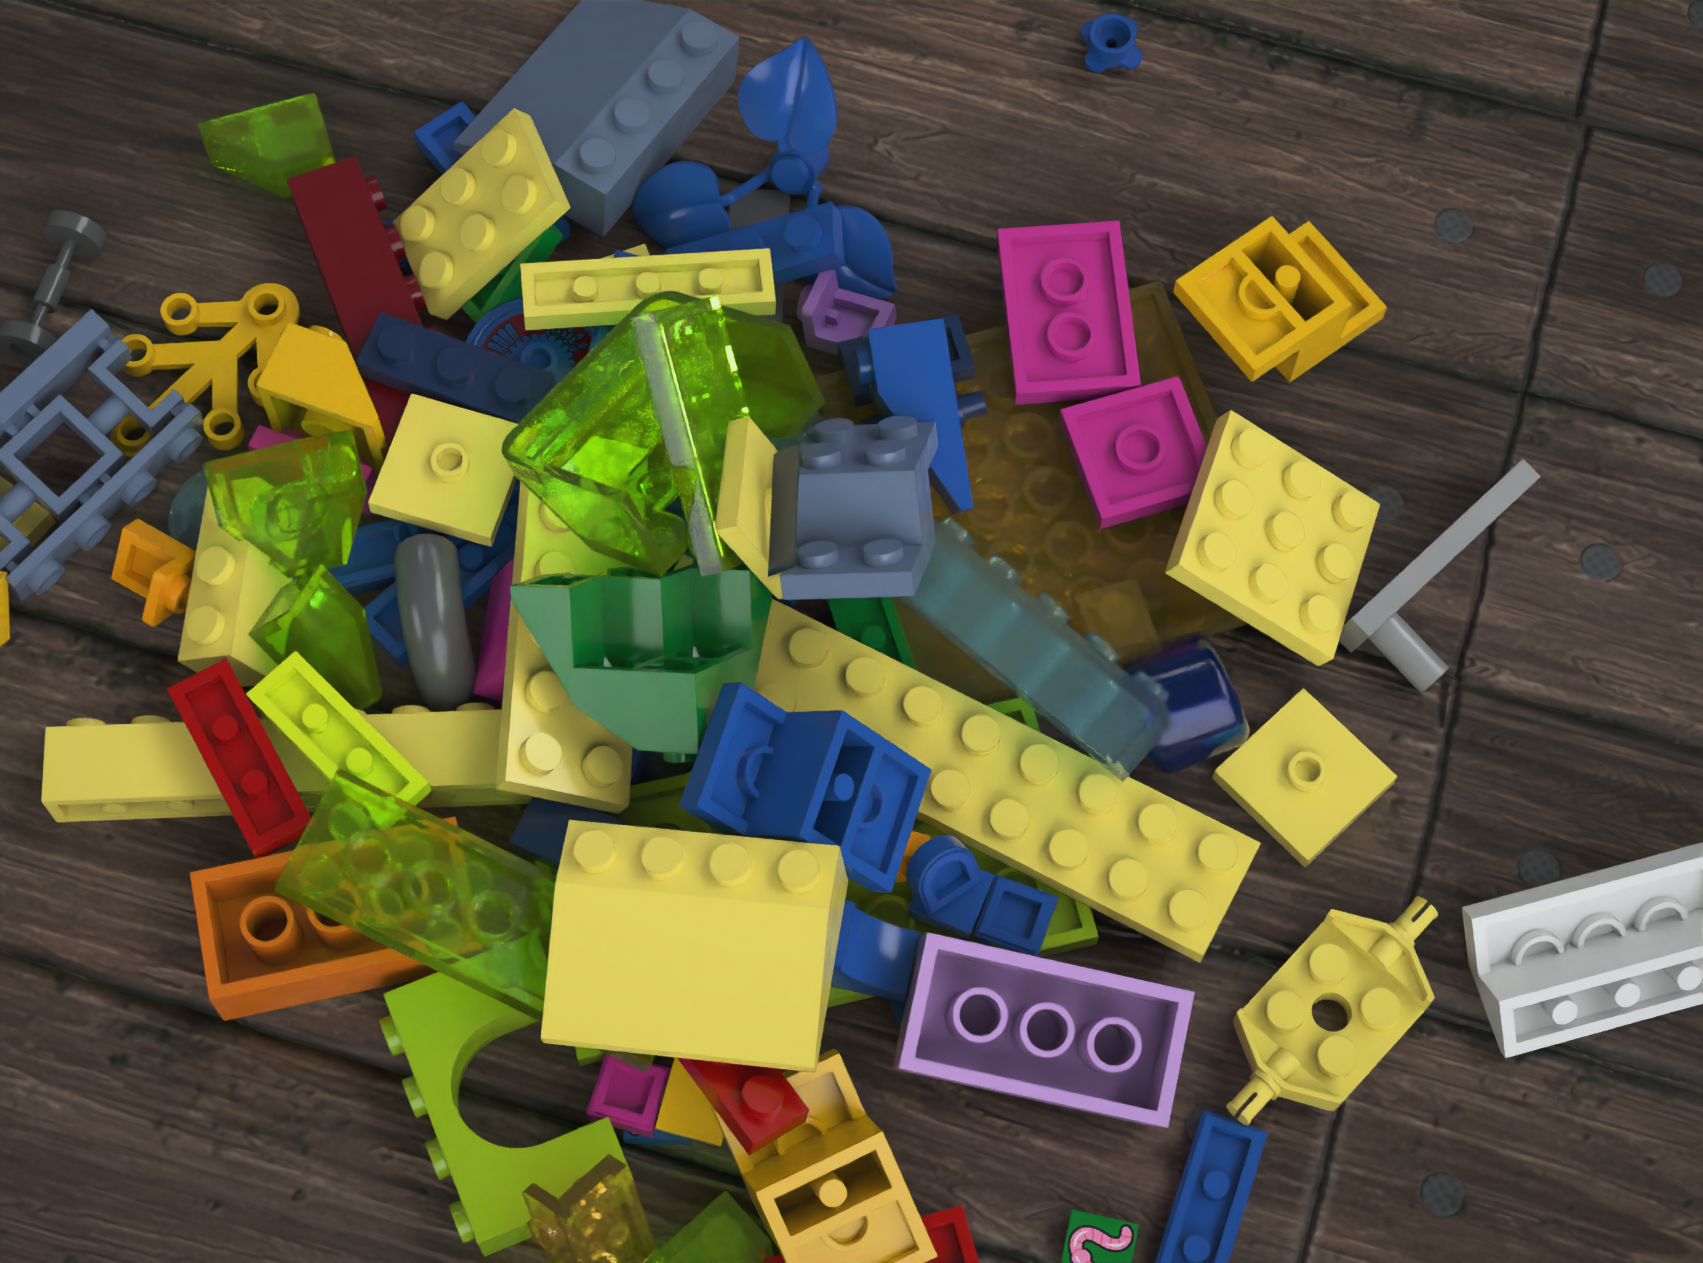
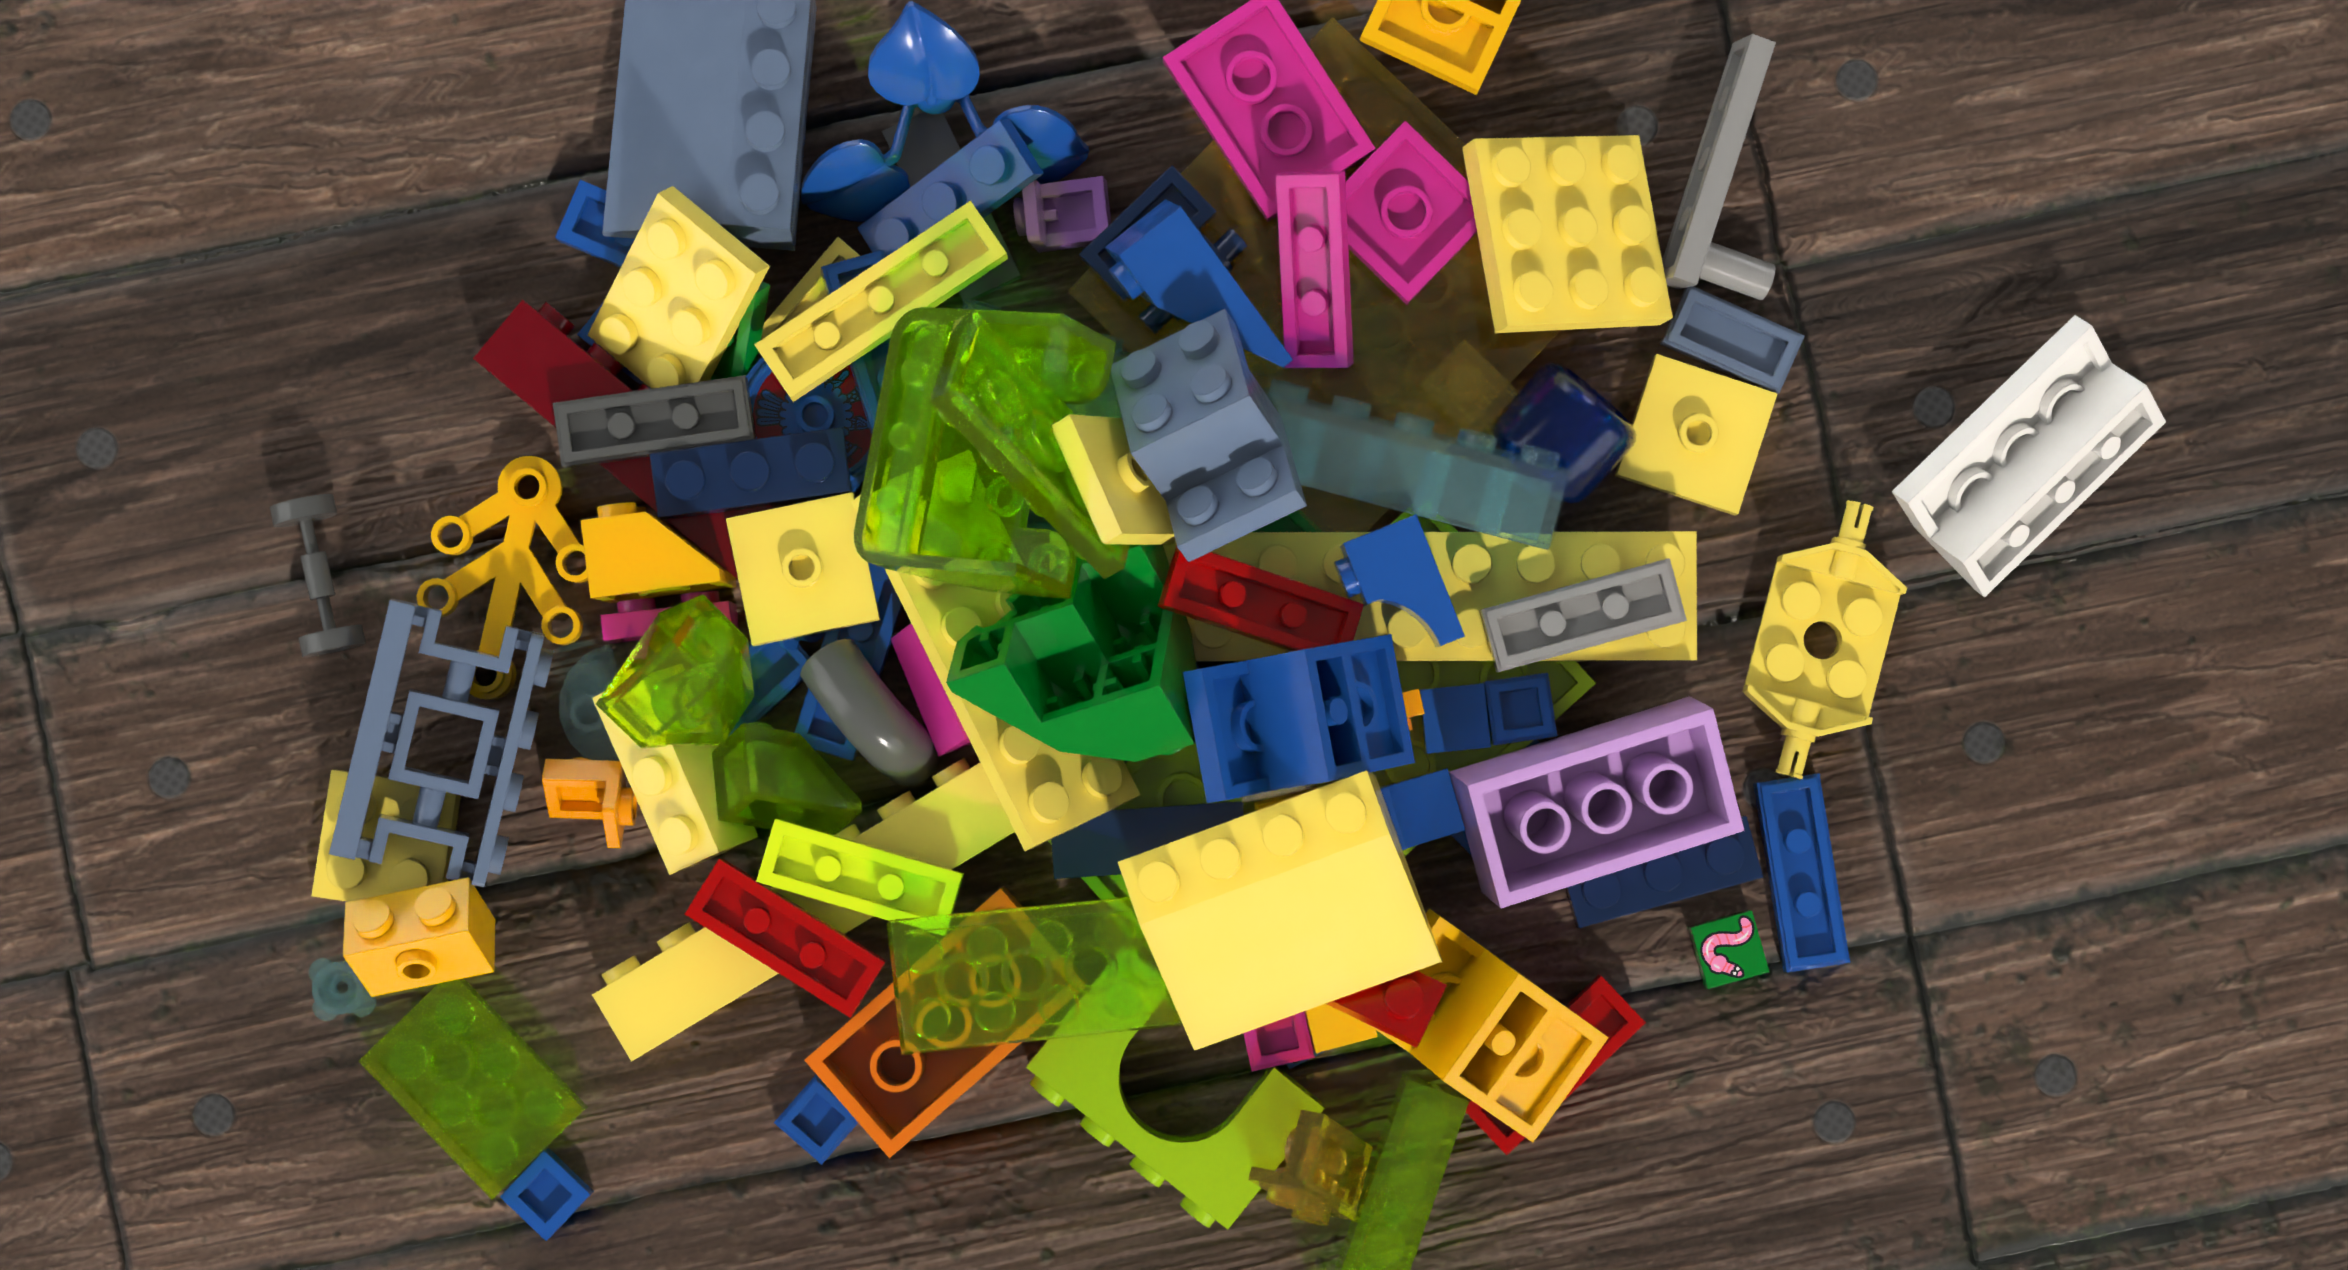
camera: 25 degrees left, 20 degrees up
clear neon green slope [197,92,336,198] -> none
sticker [768,443,800,577] -> none
blue tile [906,835,983,916] -> none
none -> dark grey tile [553,375,756,469]
none -> blue tile [774,1074,858,1165]
none -> red plate [1158,545,1364,652]
none -> dark pink plate [1276,171,1354,368]
none -> blue arch [1334,514,1465,647]
none -> light grey tile [1480,558,1687,672]
none -> dark blue plate [1565,815,1763,928]
none -> sand blue tile [1660,286,1805,395]

